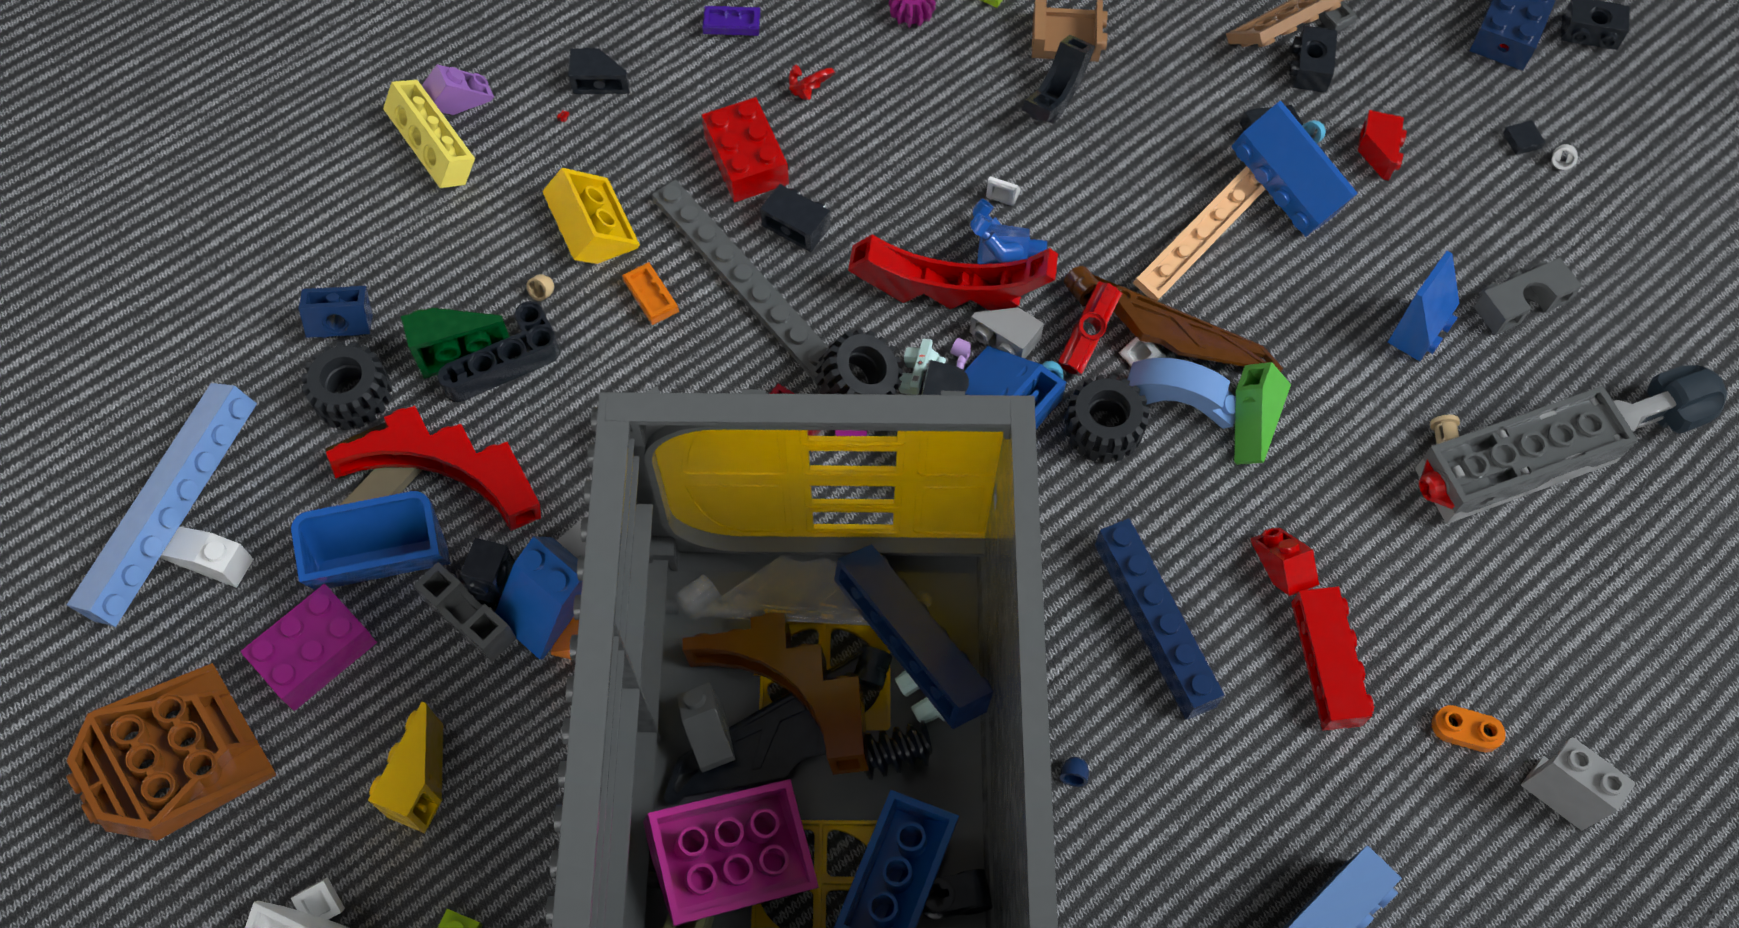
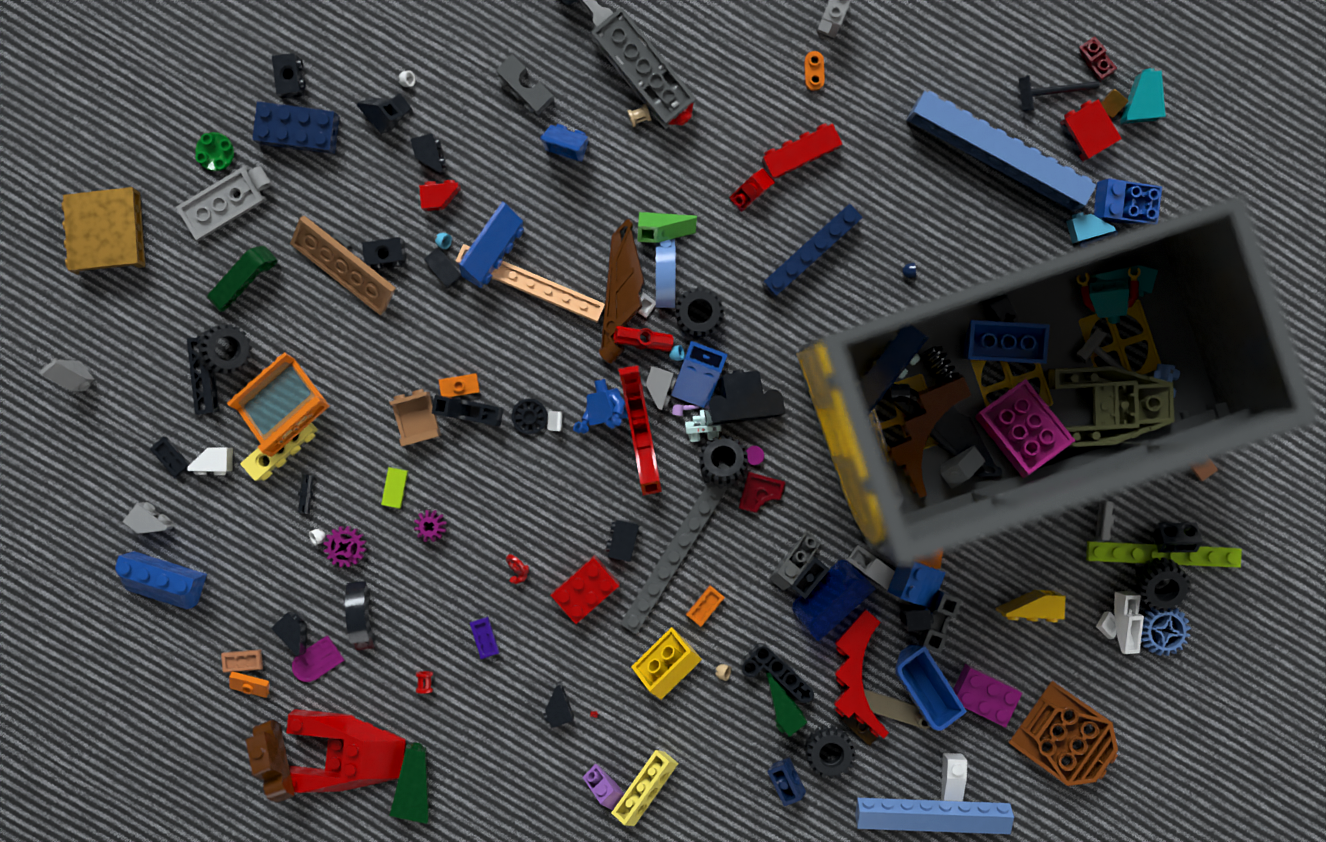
camera: 110 degrees left, 25 degrees up
none -> black slope [357,97,403,134]
none -> black slope [410,133,447,175]
none -> orange plate [439,373,480,397]
none -> black wheel [511,398,548,434]
none -> clear blue windscreen [792,560,876,642]

